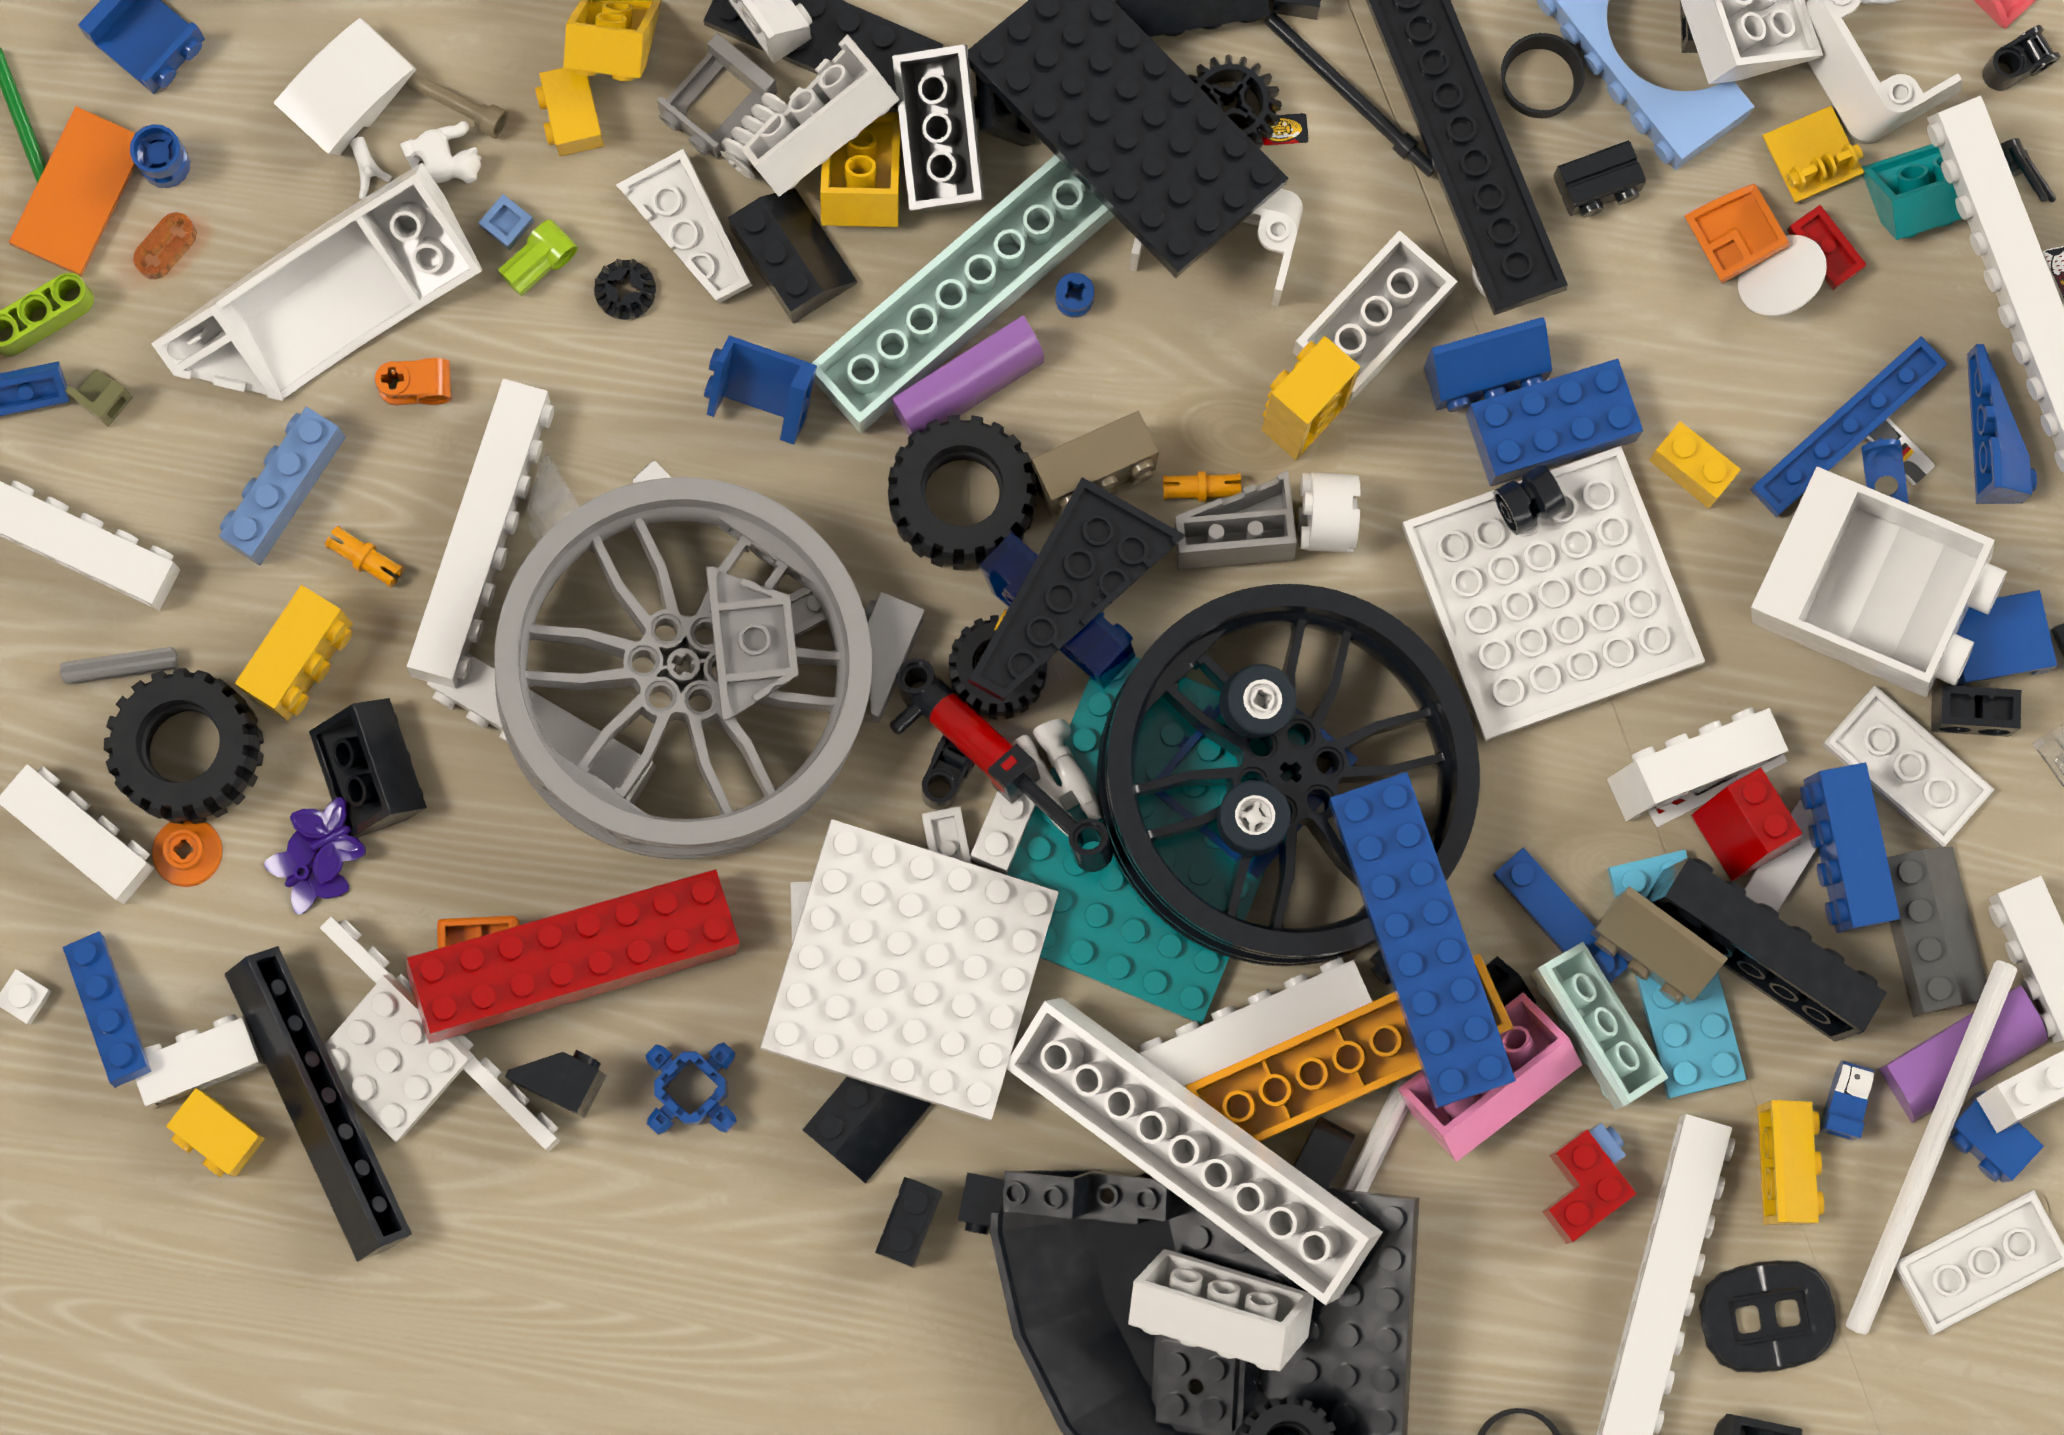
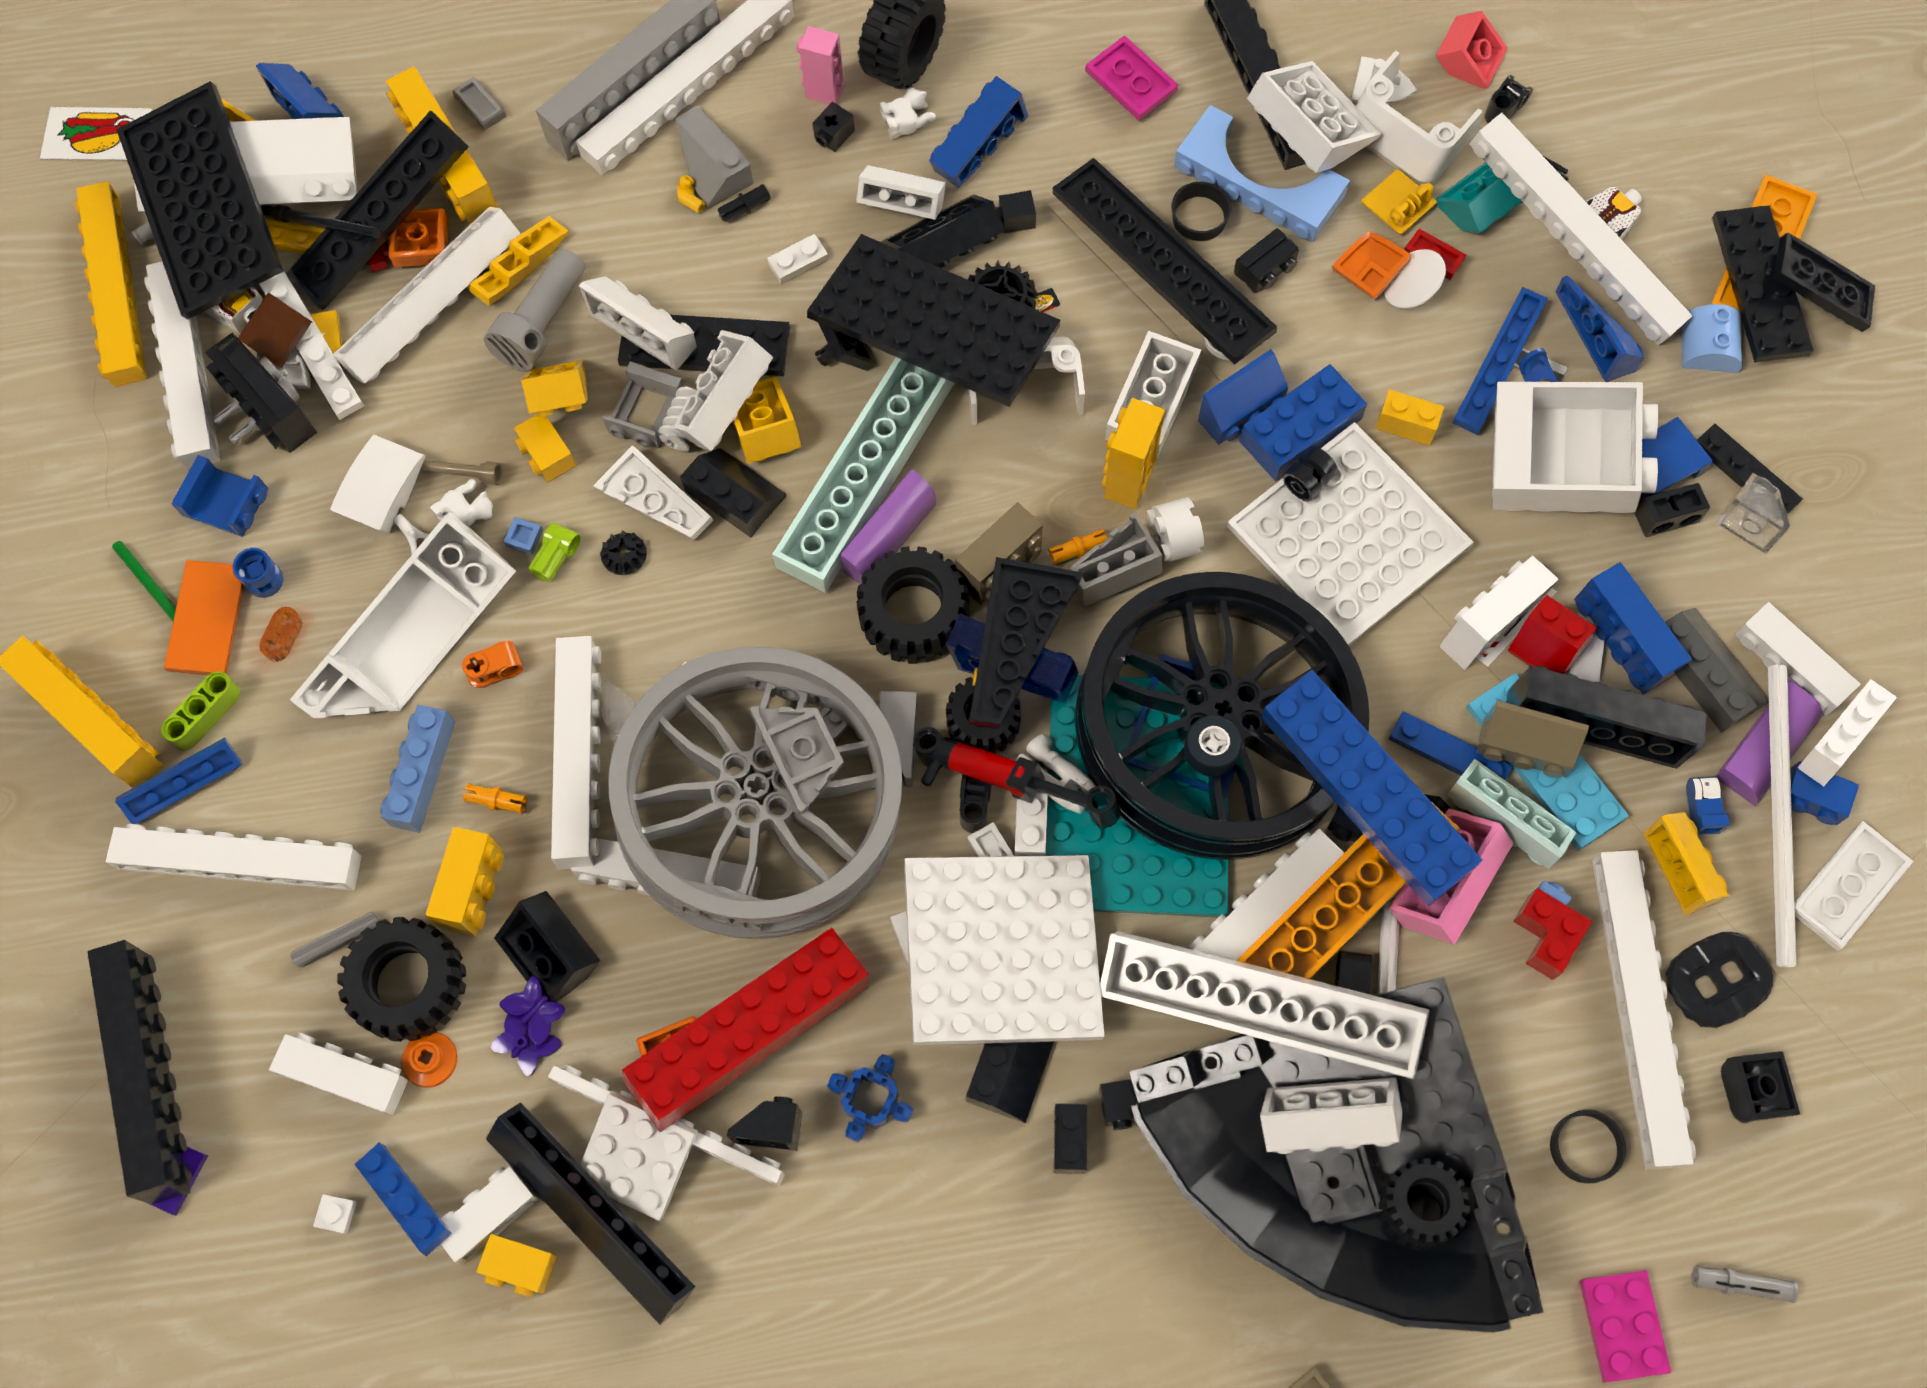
camera: 15 degrees left, 10 degrees down
olive panel [65,369,133,427] -> none
blue panel [704,335,817,445] -> none
dark grey slope [892,44,984,213] -> none
blue wheel [1056,273,1094,318] -> none
black wheel [1219,664,1297,738] -> none
black bar [1264,12,1435,177] -> none
white tile [1822,686,1995,848] -> none

